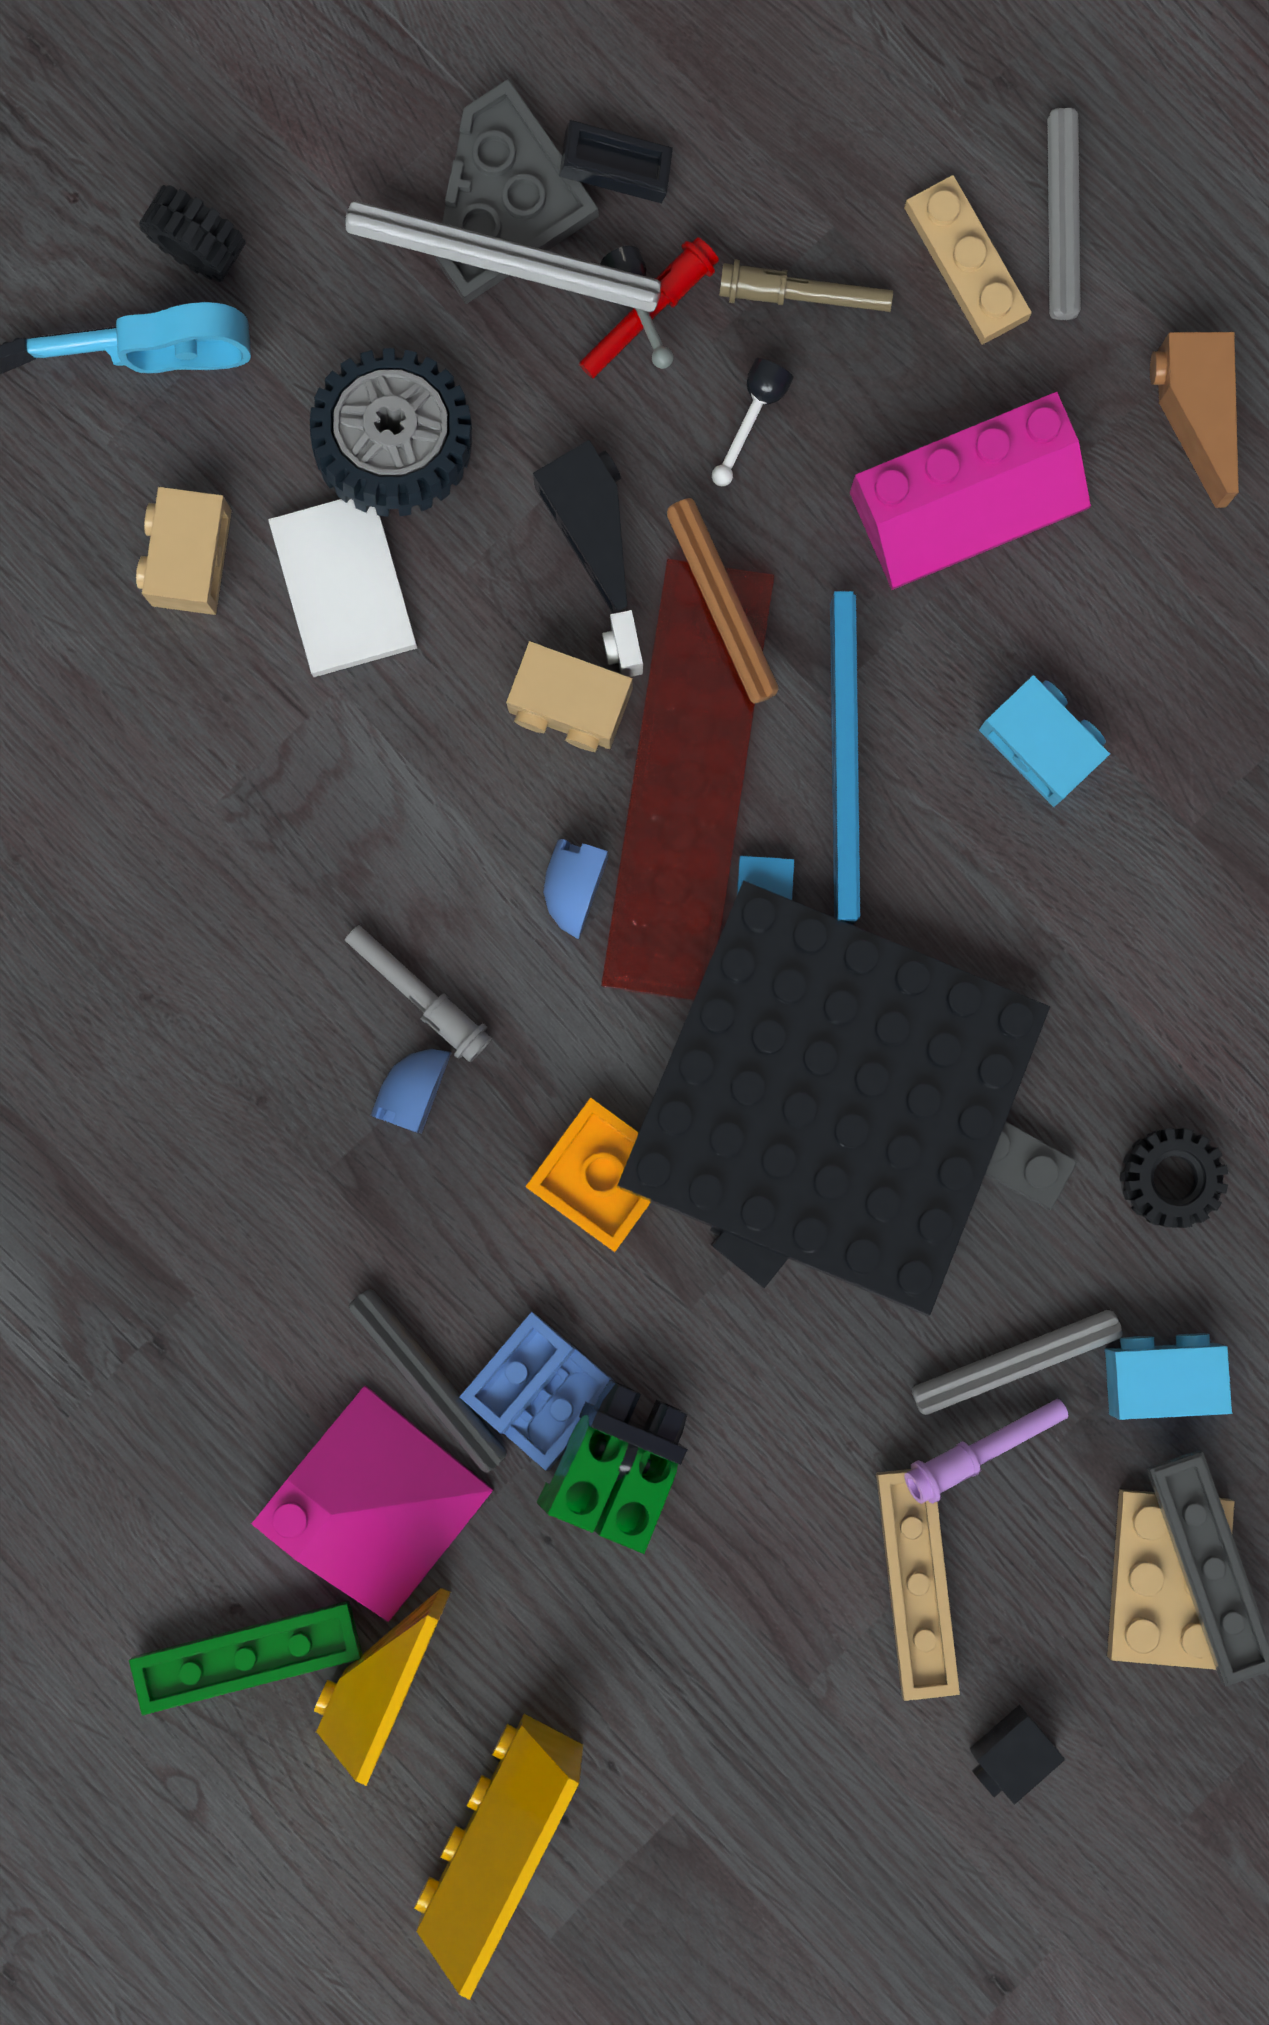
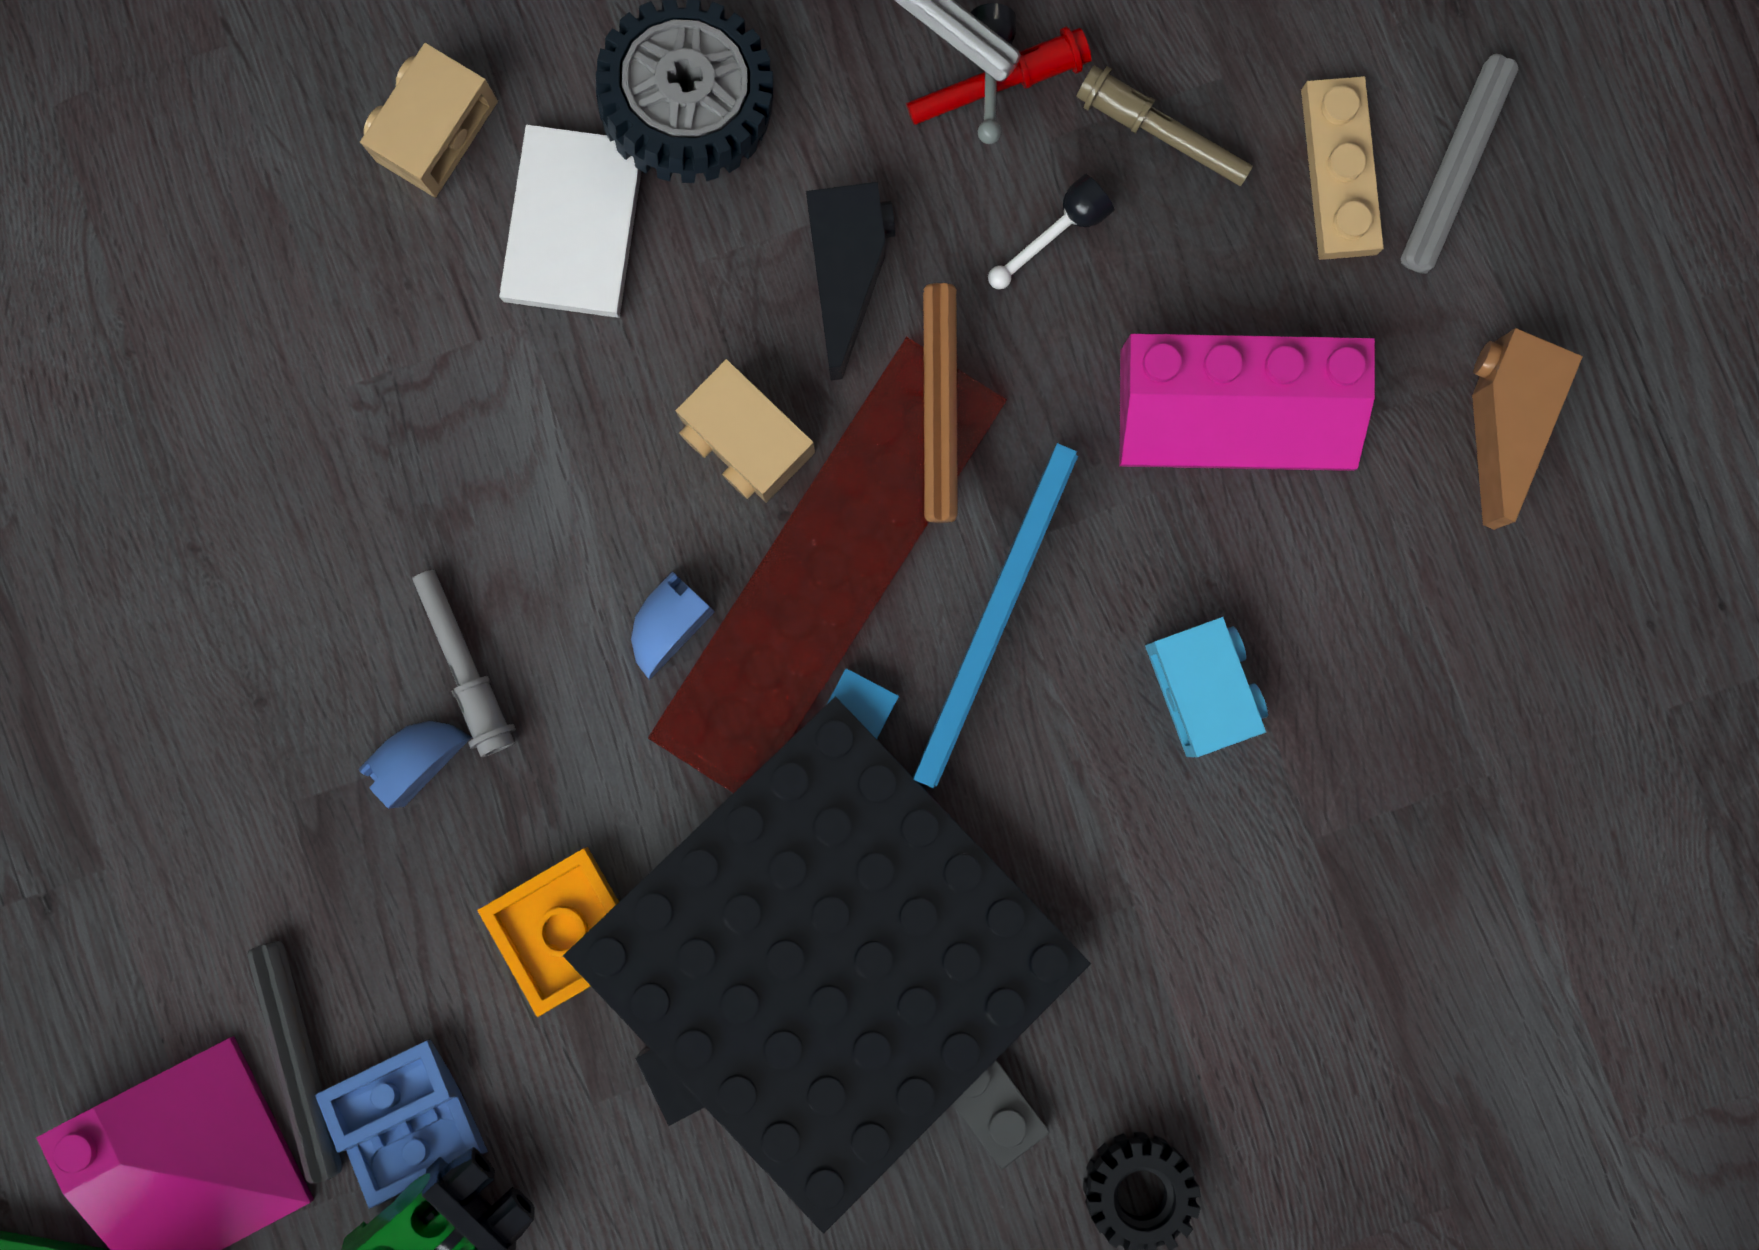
camera: 20 degrees right, 0 degrees up
white plate [602,610,643,677] -> none

